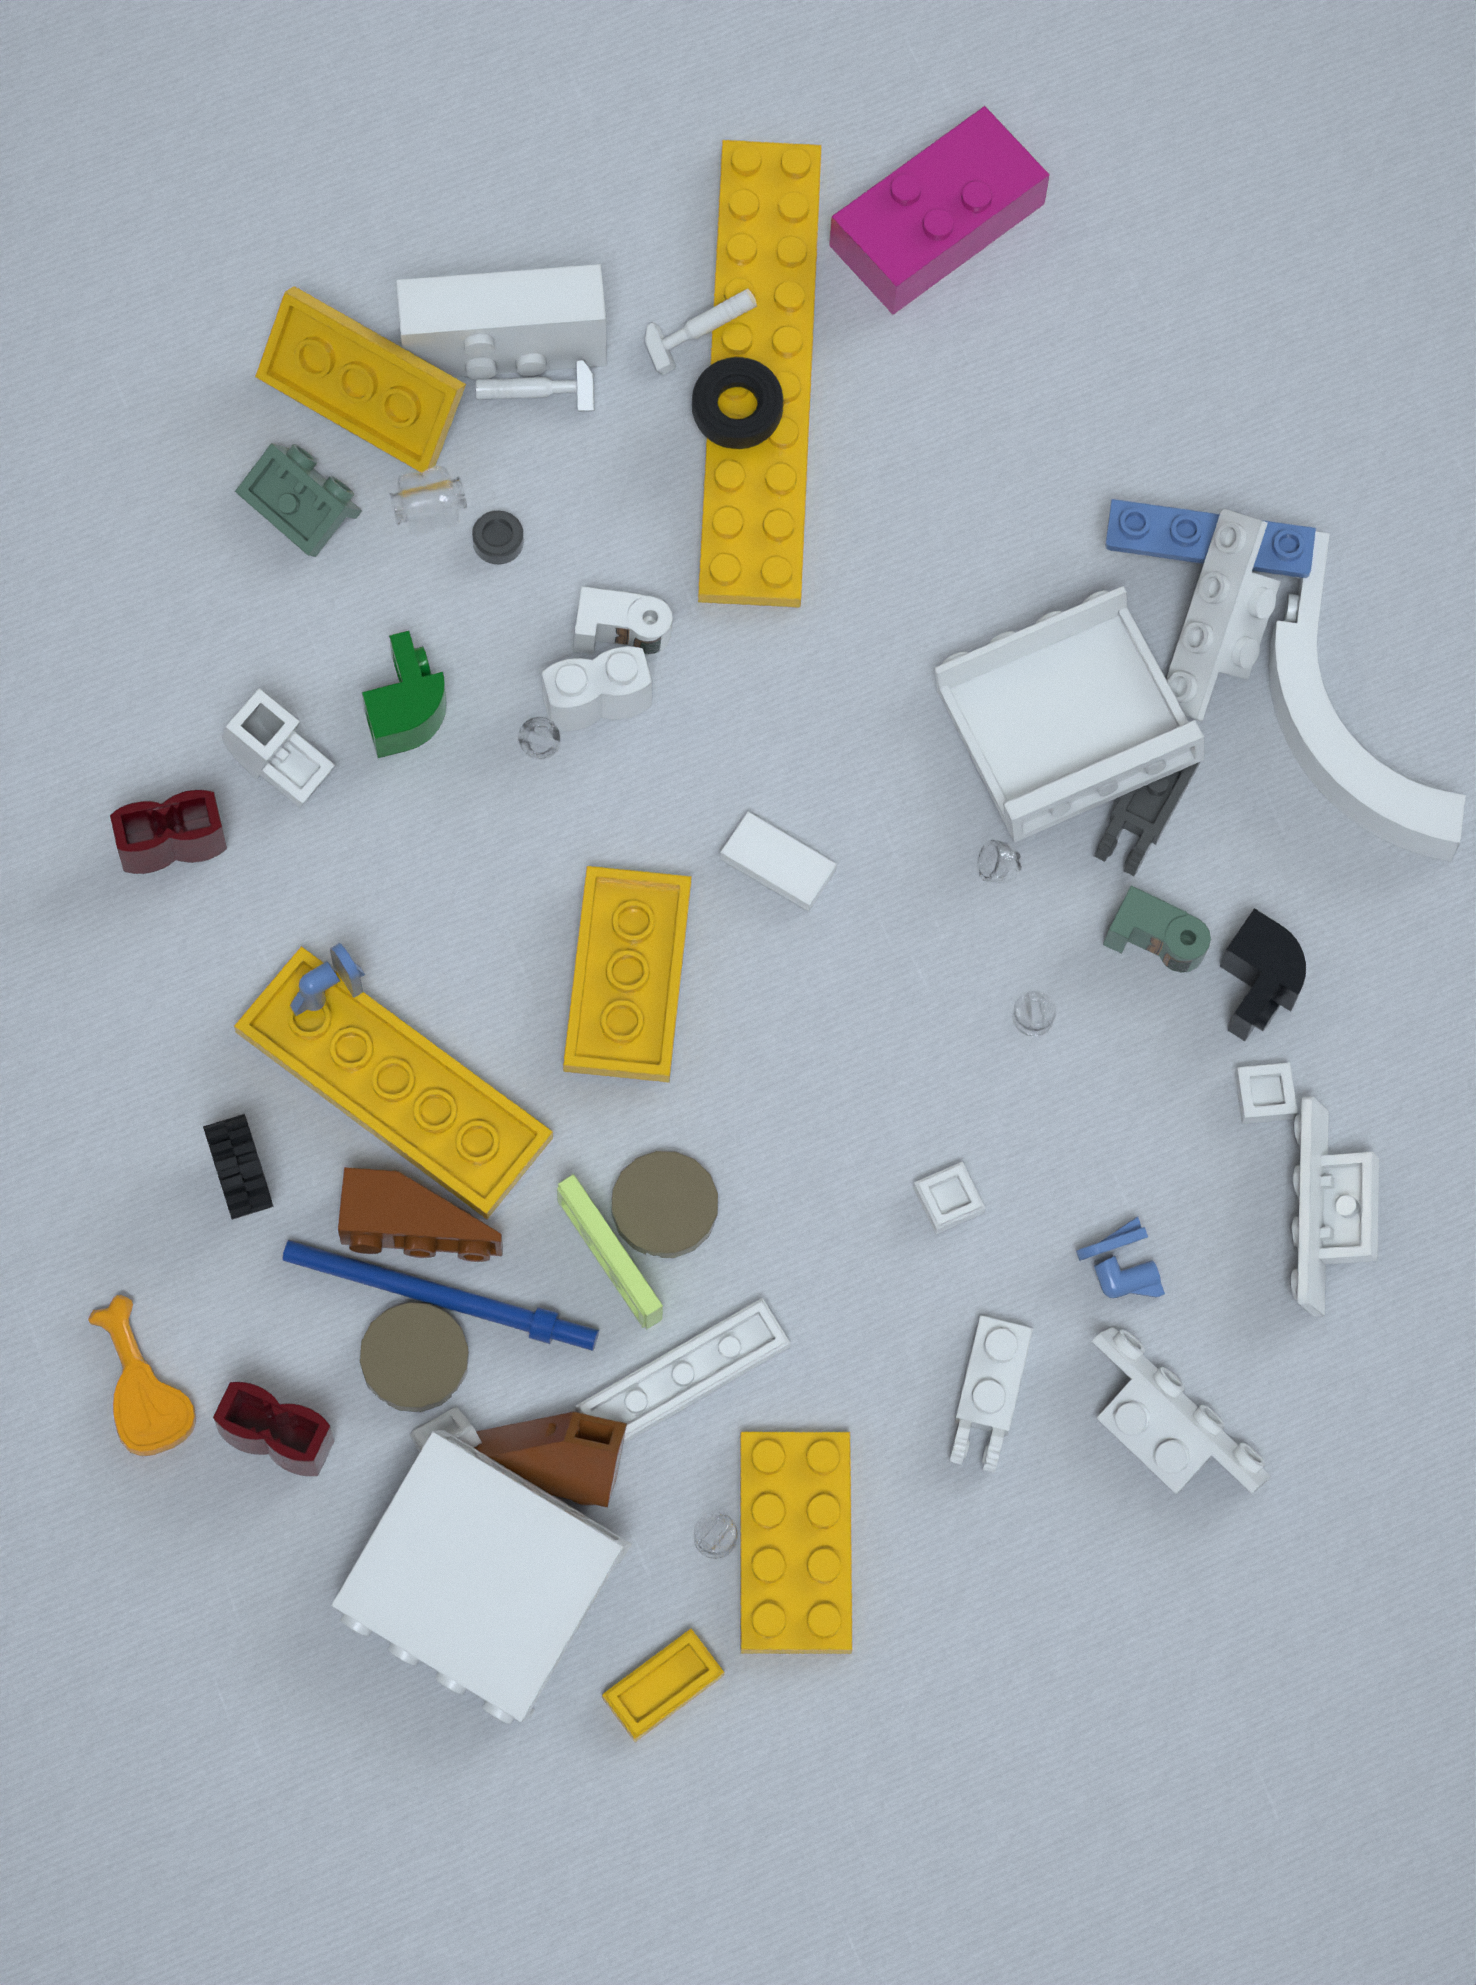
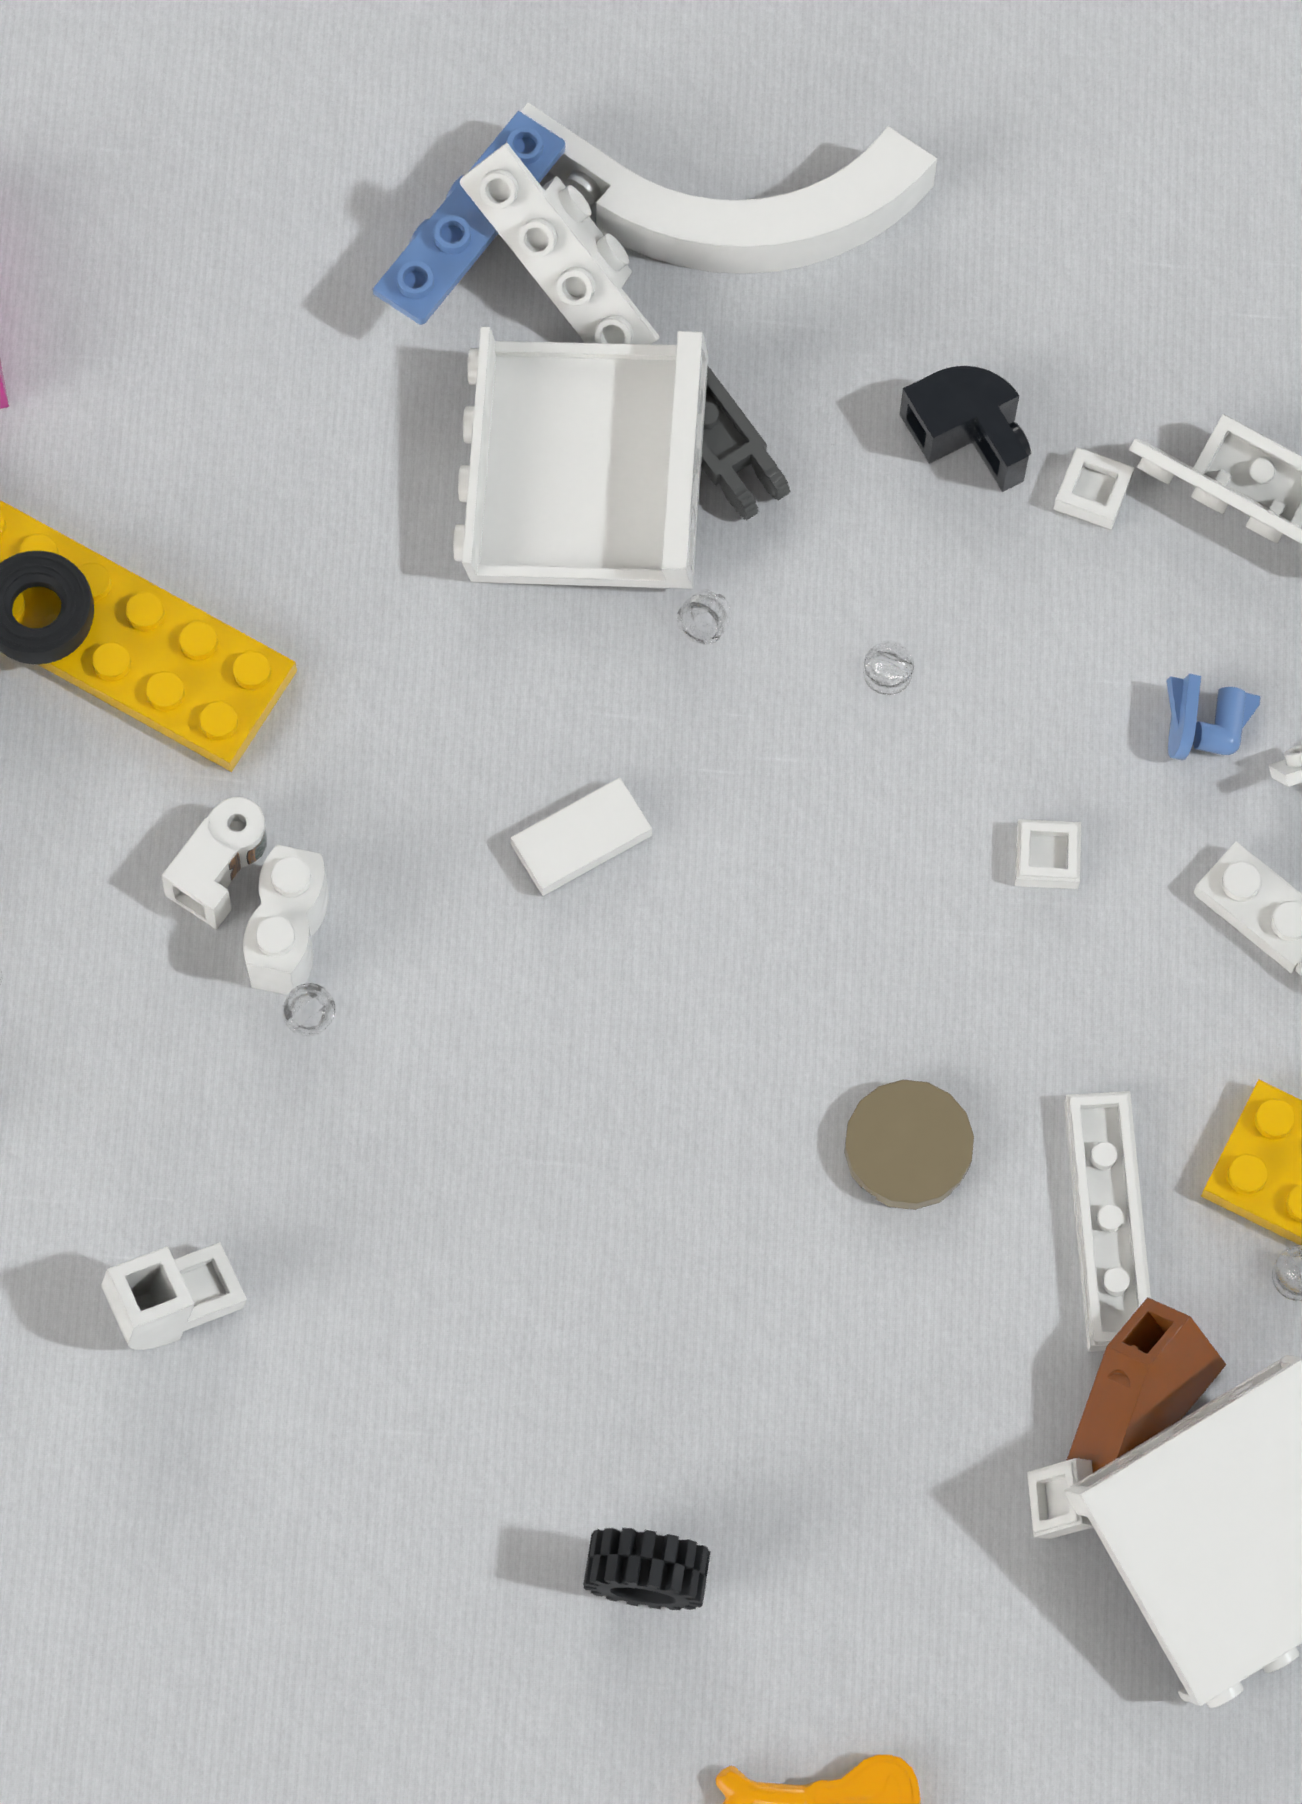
camera: 60 degrees left, 0 degrees up
dark red brick [110,790,227,874] -> none
dark red brick [213,1382,334,1477] -> none
yellow plate [234,946,553,1219] -> none
blue bar [282,1240,599,1351] -> none
medium blue piece [290,943,365,1016] -> none
dark orange slope [338,1167,503,1262] -> none
dark tan tile [360,1302,469,1412] -> none
green brick [362,631,446,758] -> none
dark grey tile [472,510,524,565] -> none
yellowish green tile [557,1174,663,1330] -> none
yellow plate [563,866,692,1082] -> none
sand green leg [1103,885,1211,973] -> none

